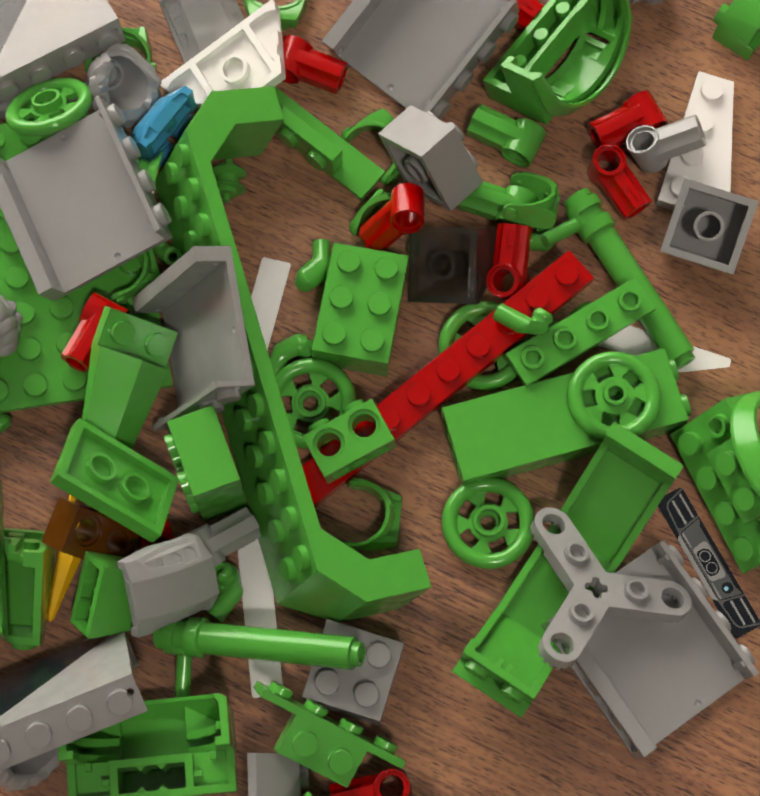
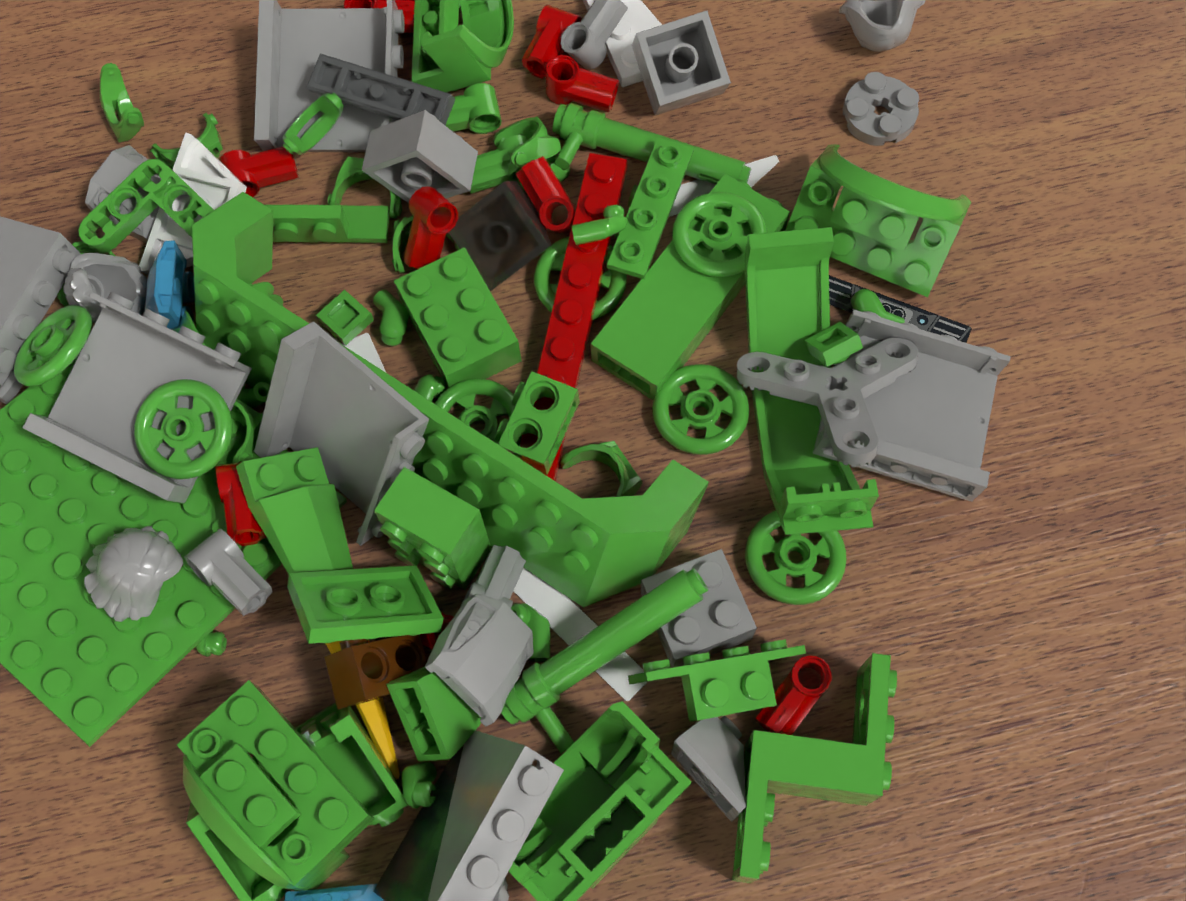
camera: 35 degrees left, 5 degrees down
none -> bright green beam [79,159,214,253]
none -> bright green plate [134,379,233,479]
none -> light grey piece [184,529,273,616]
none -> bright green helmet [282,92,344,155]
none -> dark grey plate [306,53,456,125]
none -> bright green plate [316,289,374,346]
none -> bright green arm [402,761,437,809]
none -> bright green plate [745,510,847,605]
none -> bright green plate [805,322,863,367]
none -> bright green arm [851,289,905,323]

